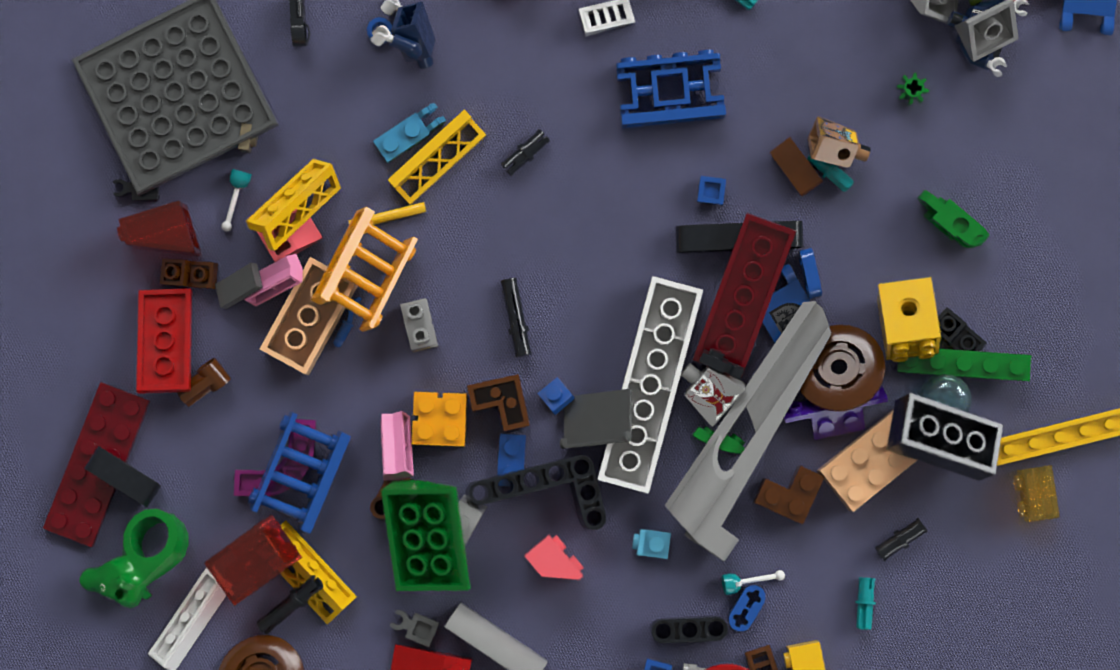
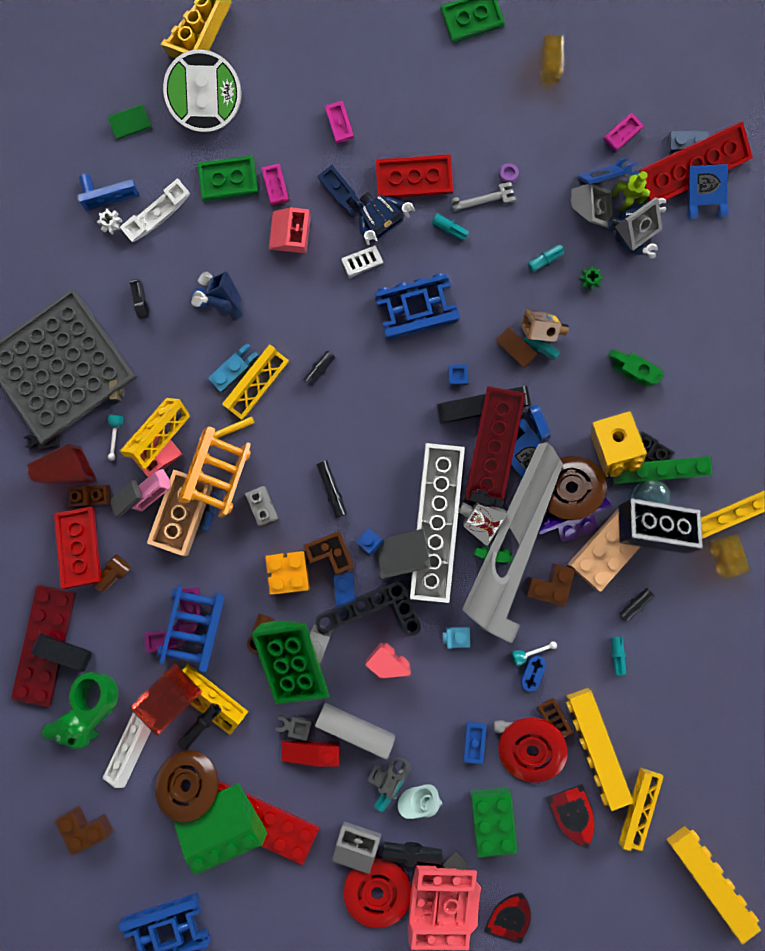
camera: 10 degrees left, 0 degrees up
bright pink piece [380,411,414,480] -> none
black beam [651,615,728,643] -> none
none -> teal axle [527,245,565,273]

